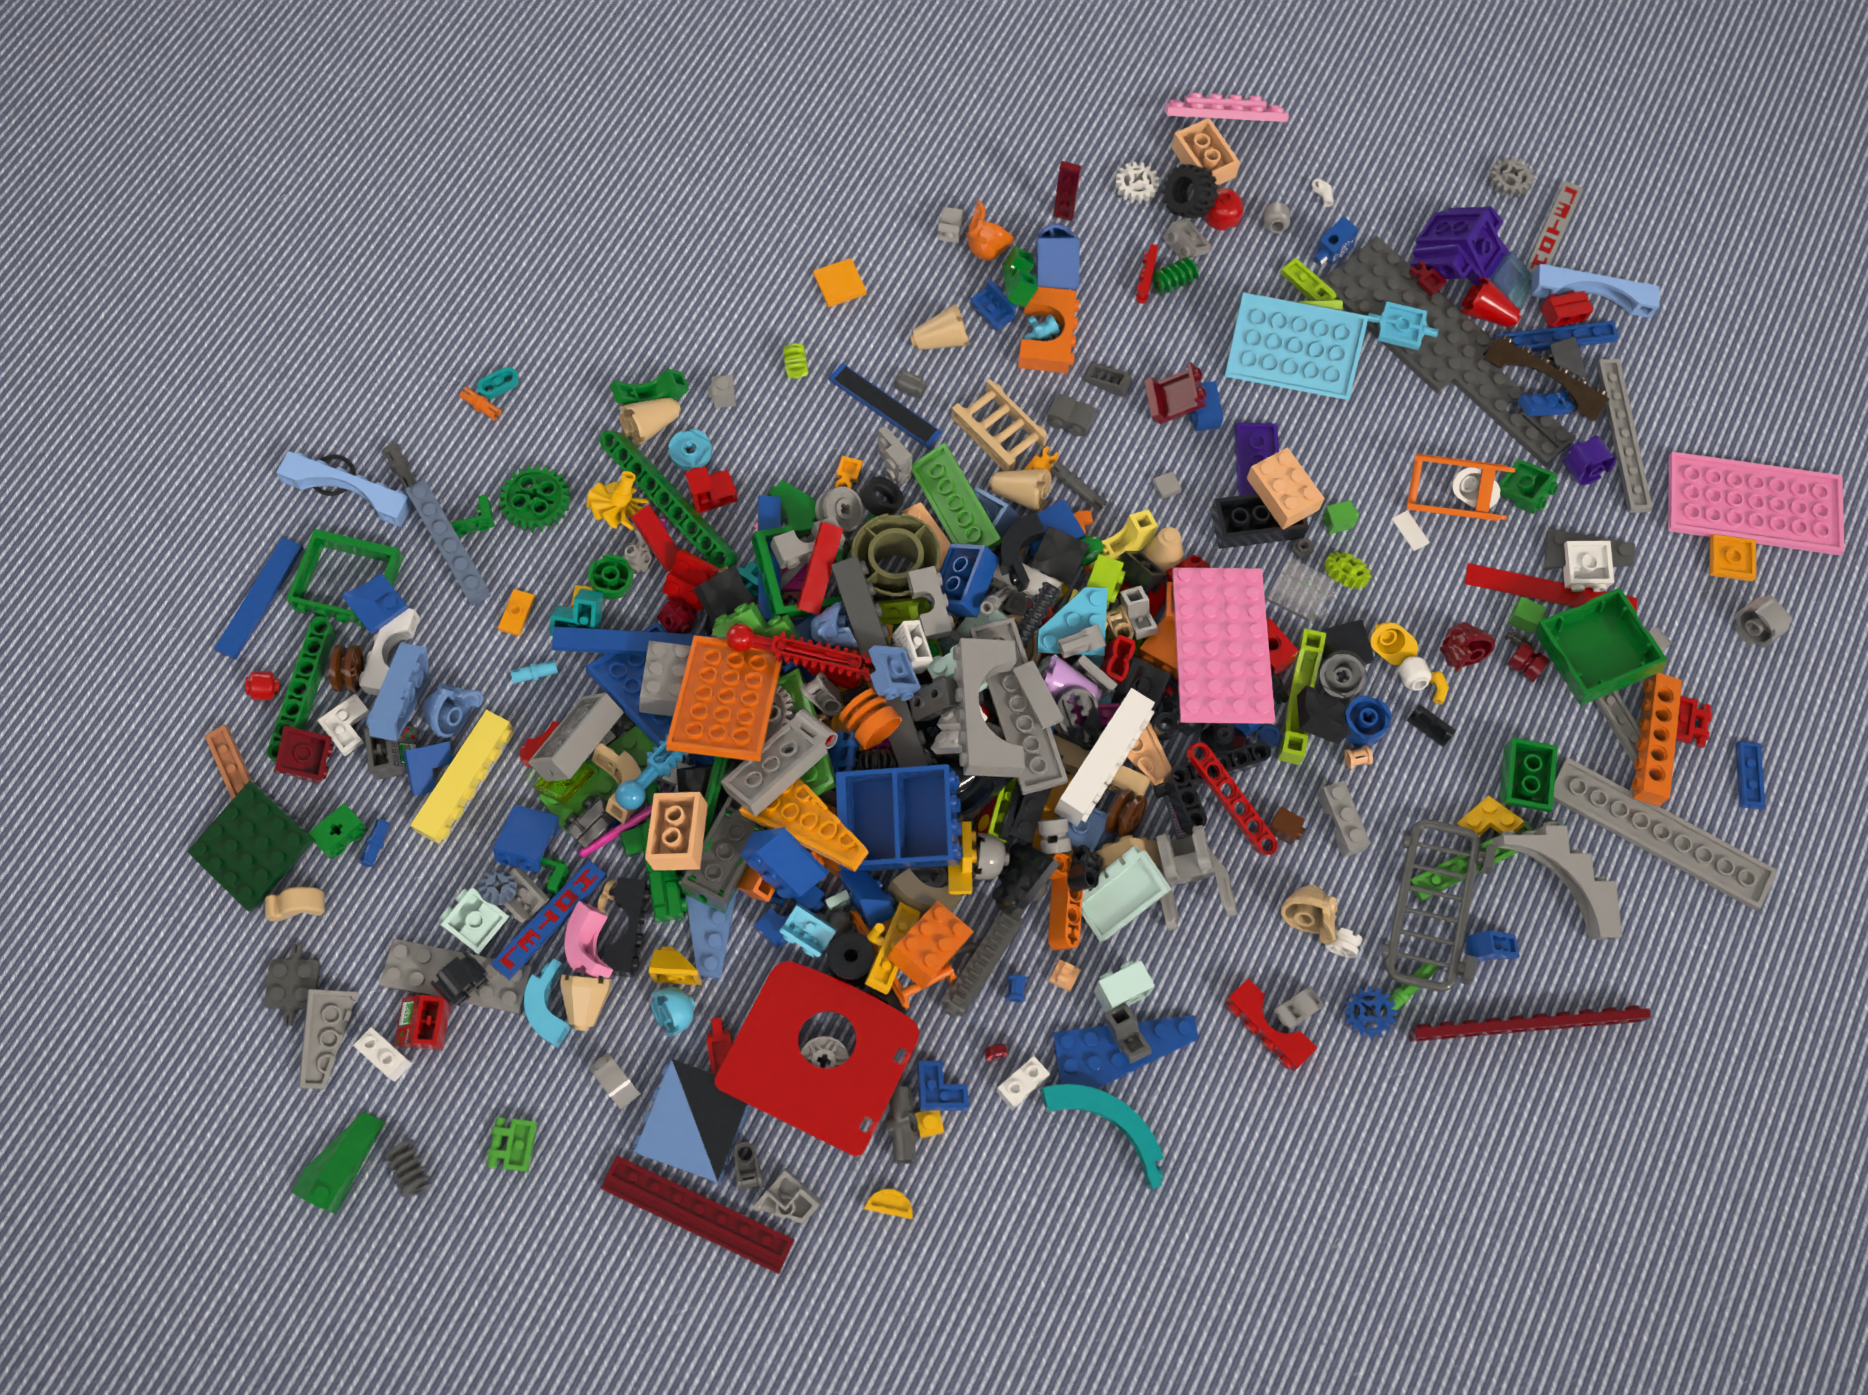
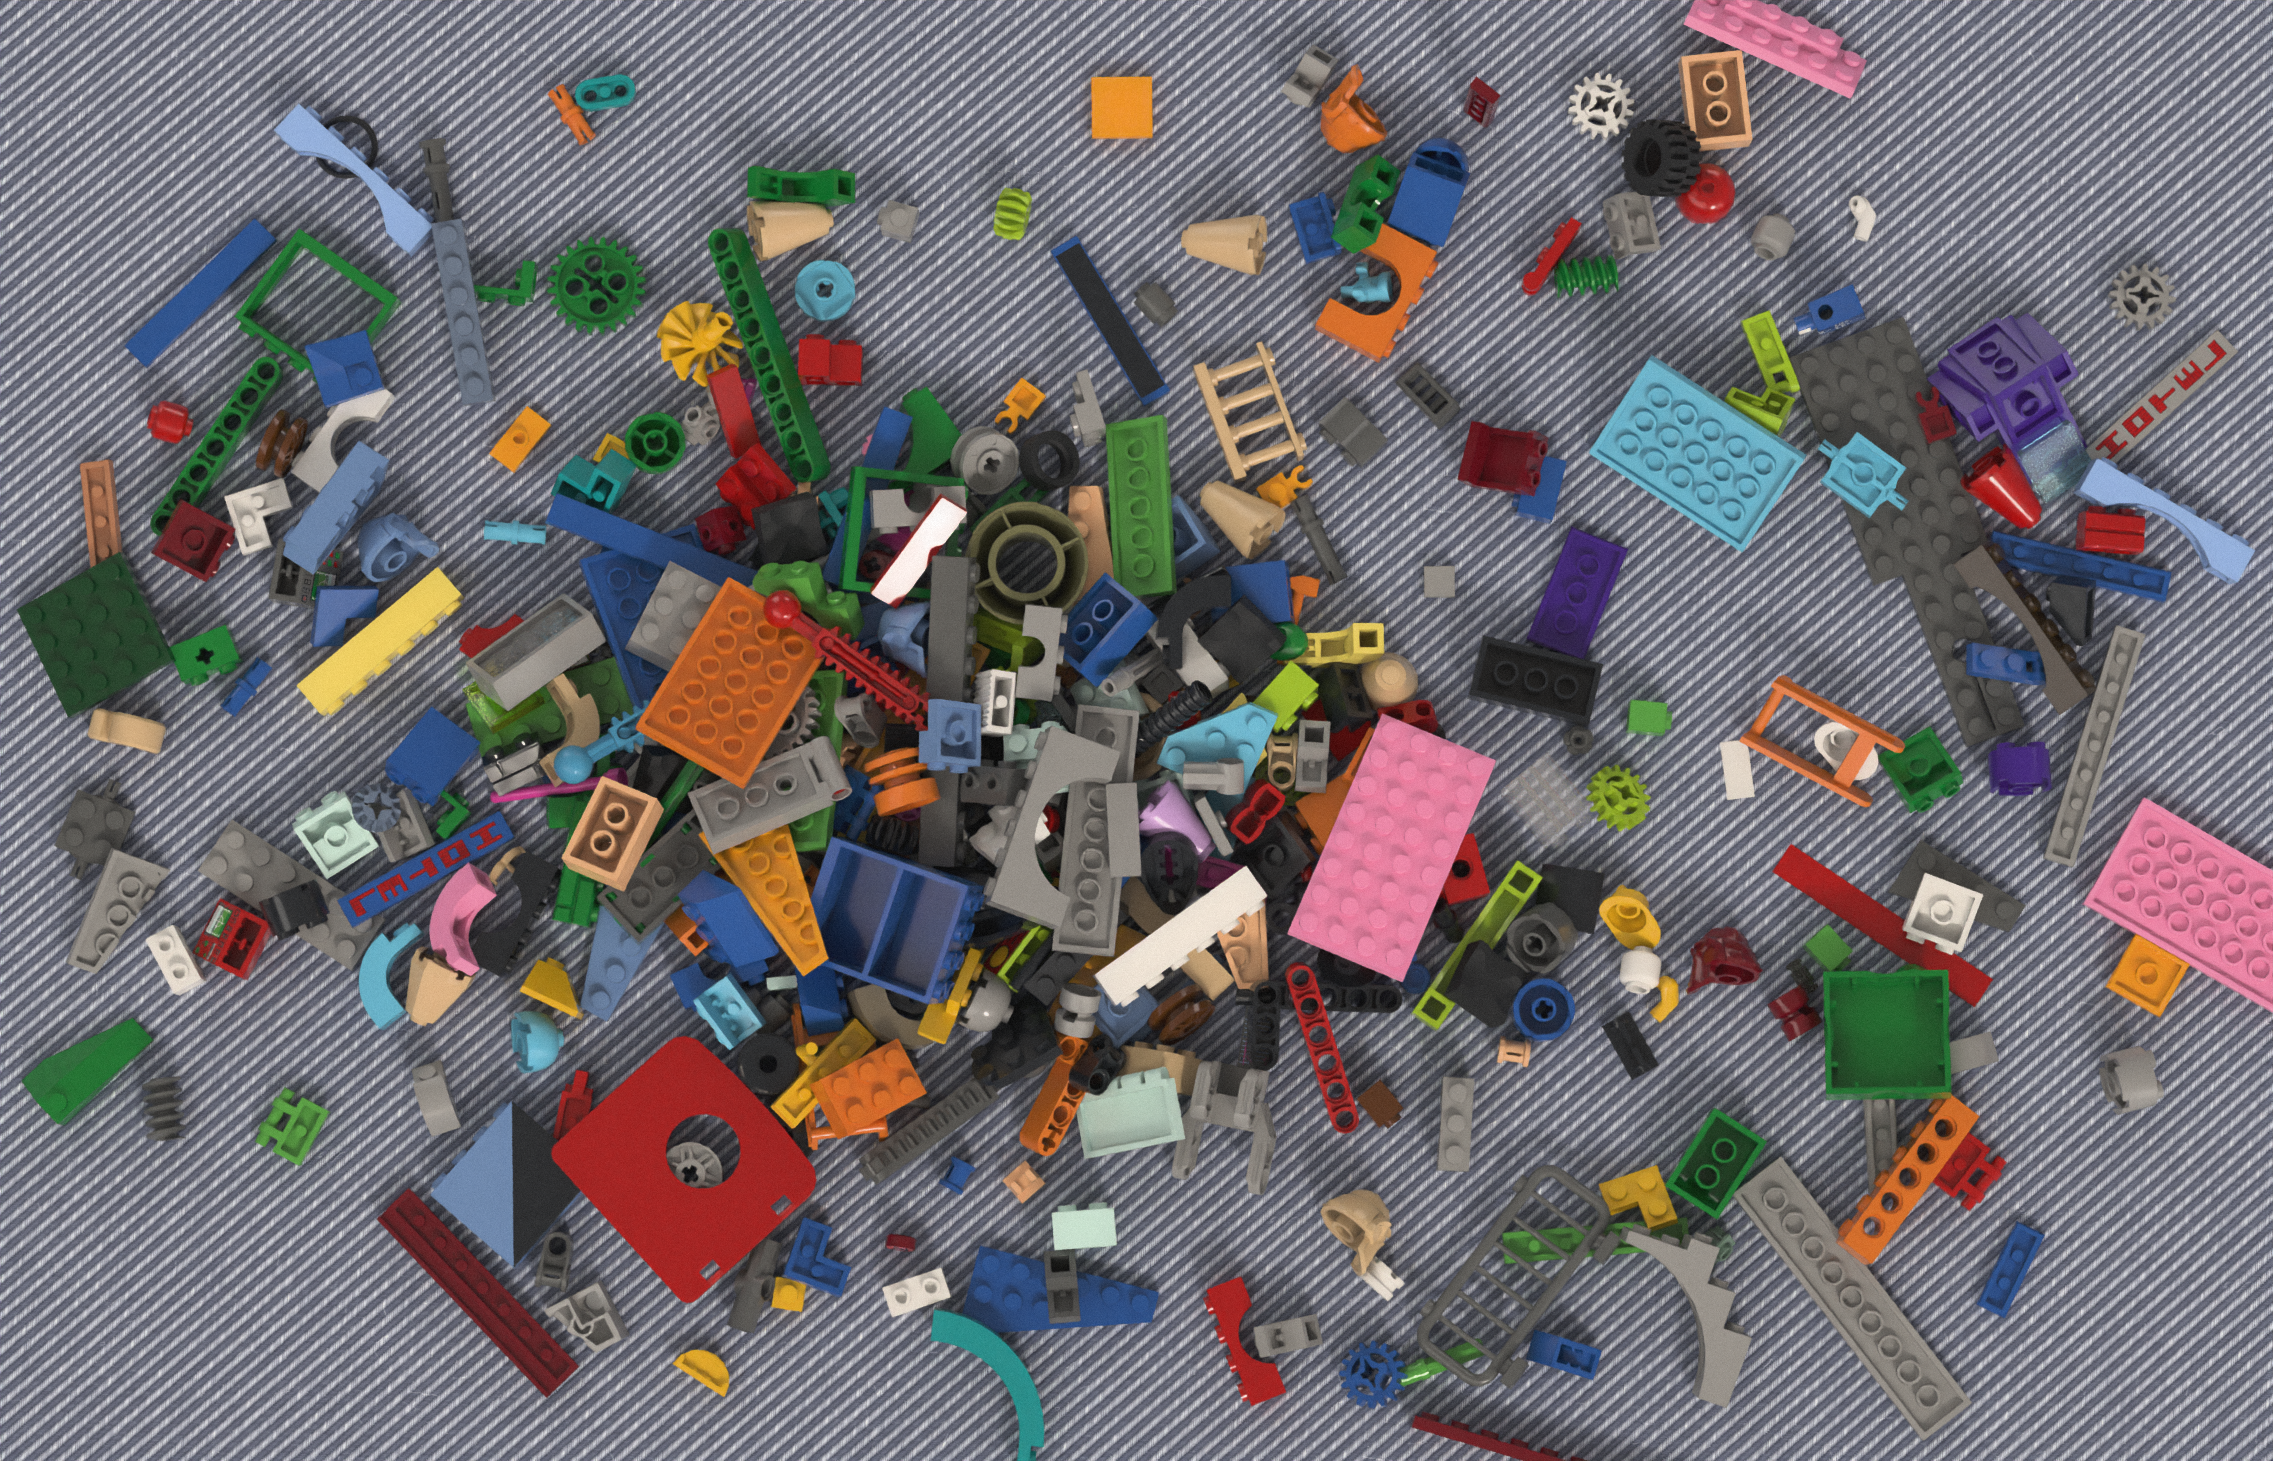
camera: 25 degrees right, 15 degrees up
light nougat brick [1247,447,1325,529] -> none

